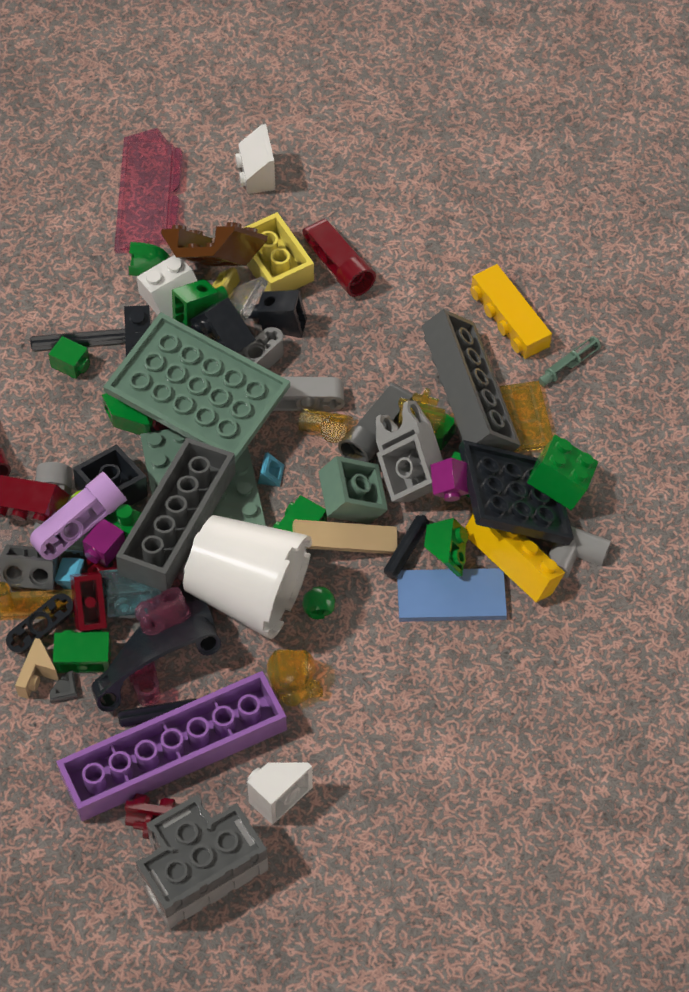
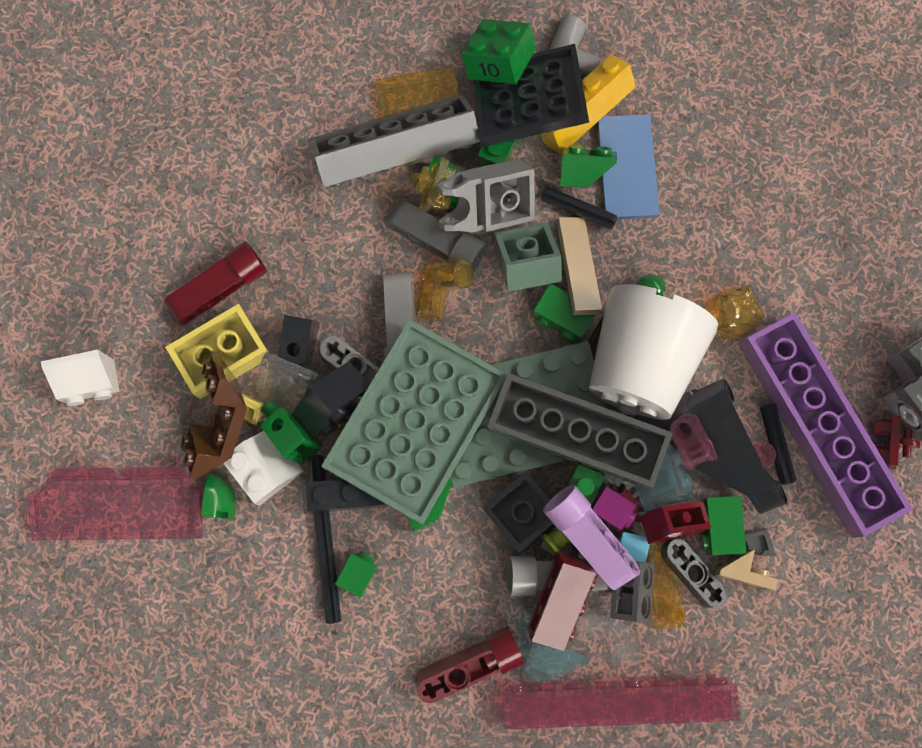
camera: 95 degrees left, 20 degrees up
white slope [247,762,313,825] -> none
medium azure slope [258,452,284,487] -> none
magenta brick [430,458,469,502] -> none
yellow brick [470,264,552,359] -> none
sand green piece [538,336,601,387] -> none

